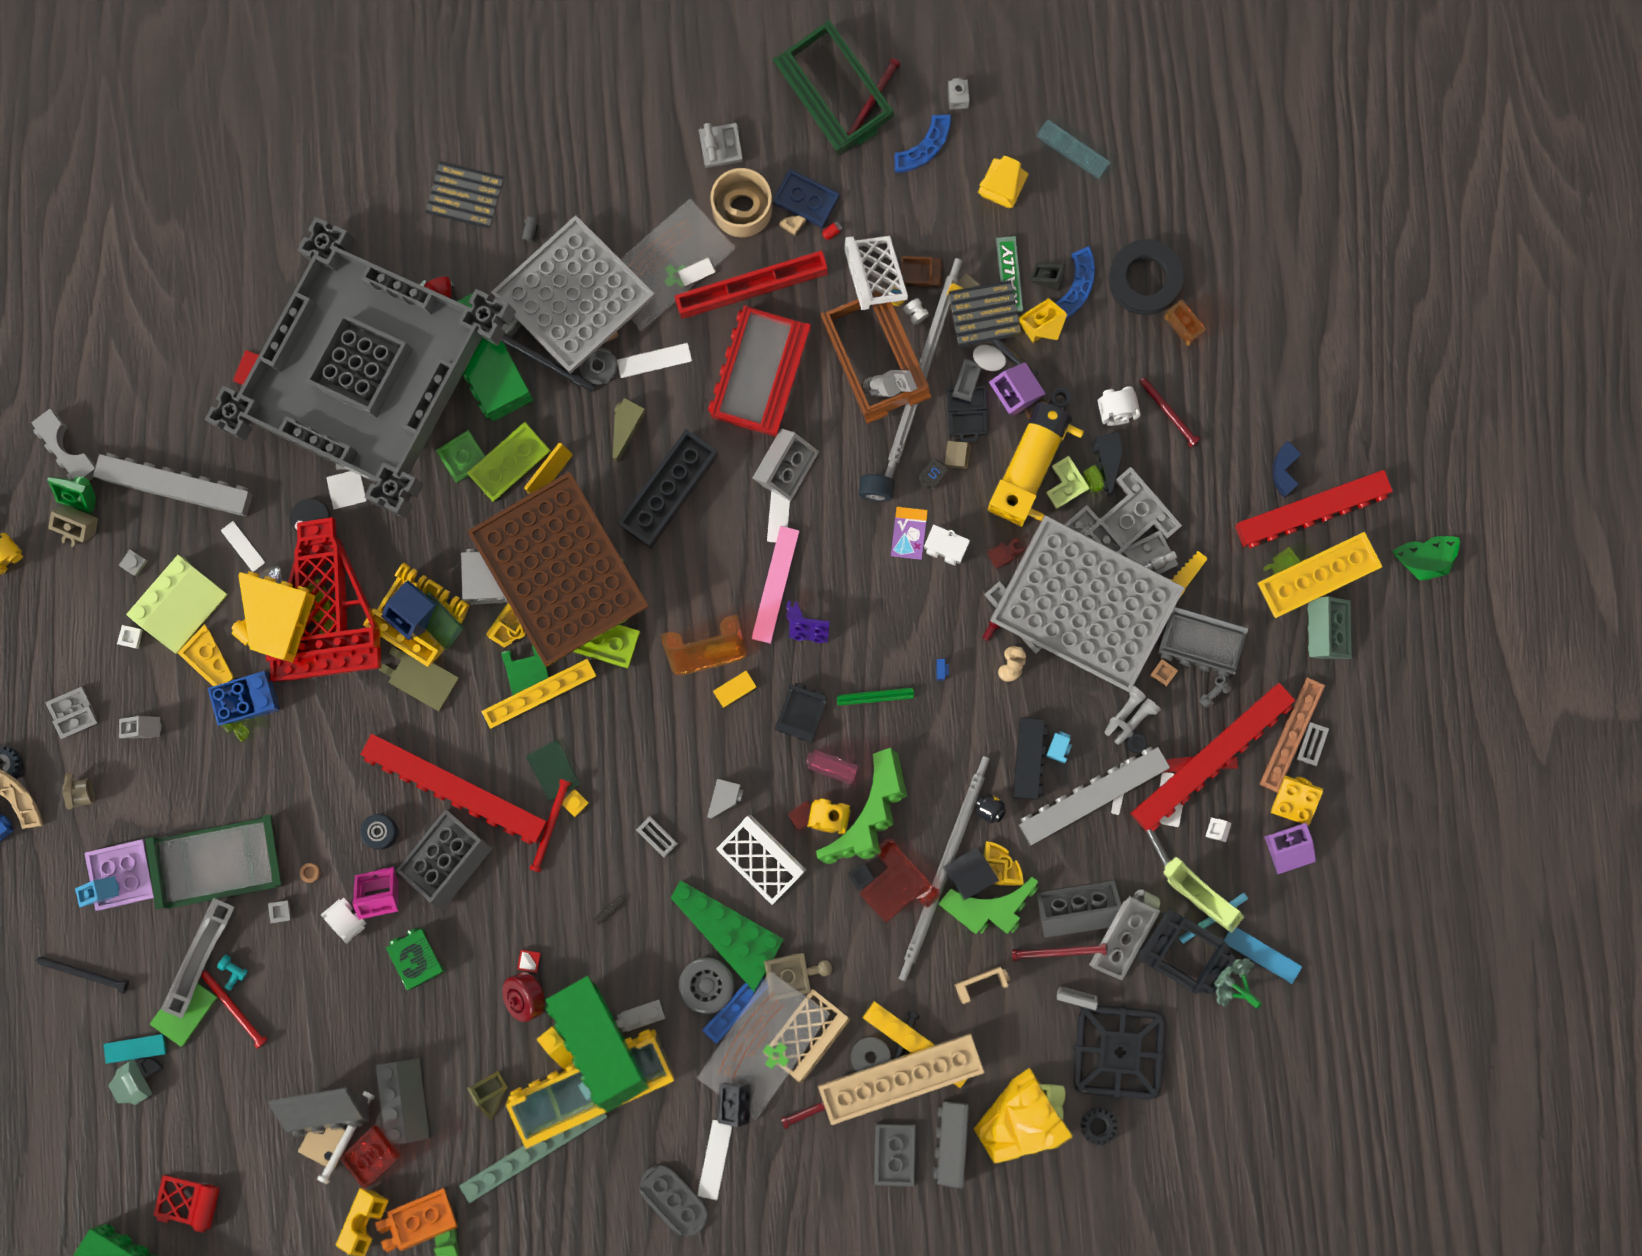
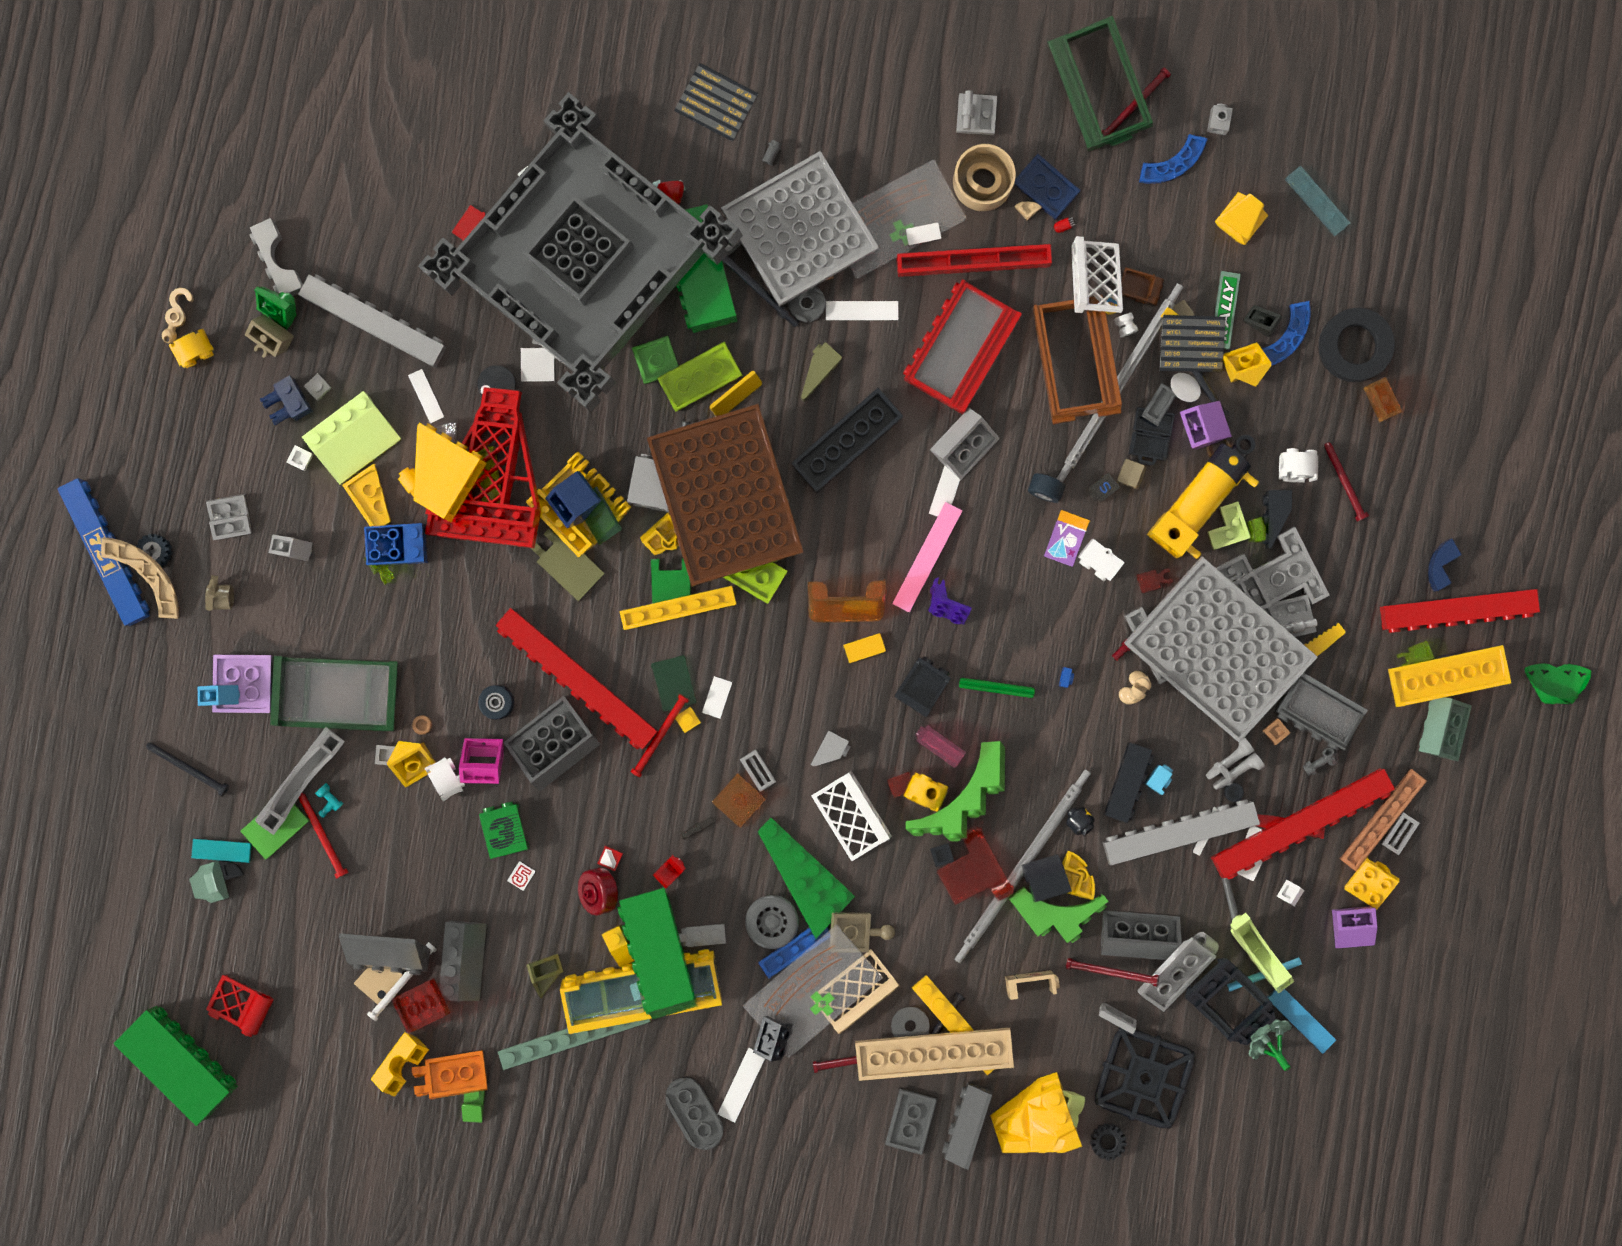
camera: 10 degrees right, 5 degrees up
light grey plate [861,370,917,397] -> none
none -> dark blue brick [260,375,313,426]
none -> yellow slope [387,741,436,788]
none -> white sticker [507,861,535,891]
none -> red bracket [653,855,686,888]
none -> white sticker [702,676,732,718]
none -> clear orange tile [712,773,766,828]

